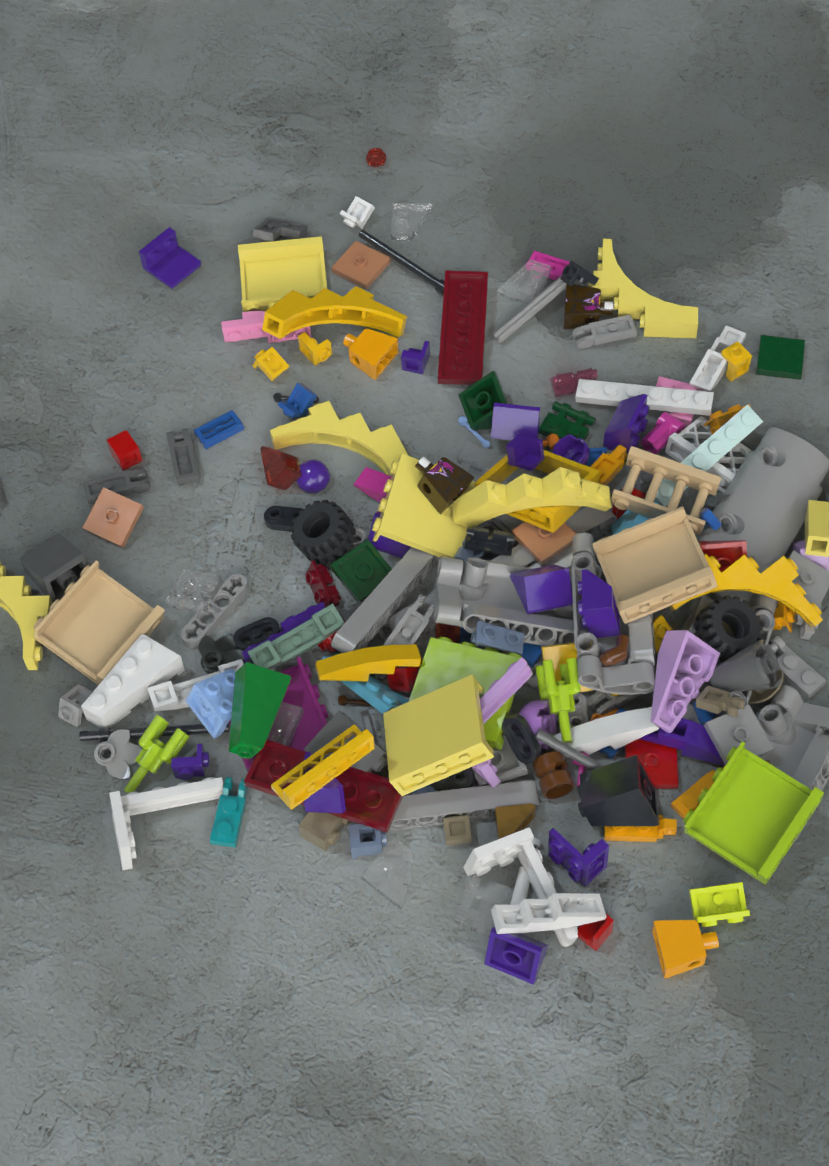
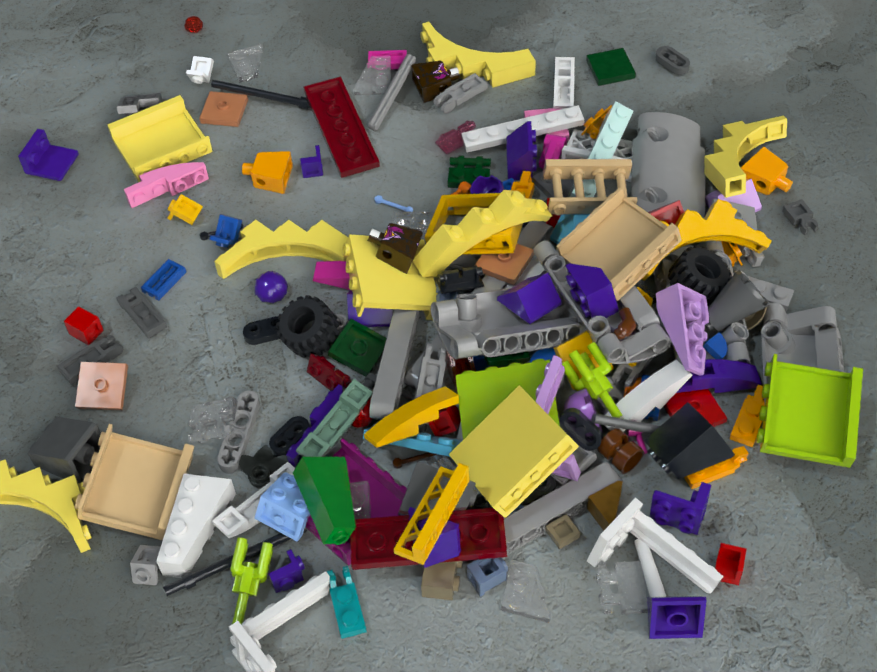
camera: 25 degrees left, 5 degrees down
light grey plate [94,729,142,779] -> none
clear red slope [260,446,302,490] -> none
yellow arch [262,286,407,339] -> none
yellow bracket [298,332,332,366] -> none
dark green slope [458,370,508,431] -> none
sand blue hinge [471,621,524,655] -> none
slope [491,403,540,440] -> none
white slope [491,893,607,934] -> none
dark purple panel [506,434,545,471] -> none
black bracket [560,260,599,286] -> none
light orange torso [652,920,719,979] -> none
neon yellow bracket [688,882,750,927] -> none
dark tan plate [696,686,744,717] -> none
blue tile [700,508,722,530] -> none
light grey plate [704,705,774,765] -> none
yellow bracket [721,342,752,382] -> none

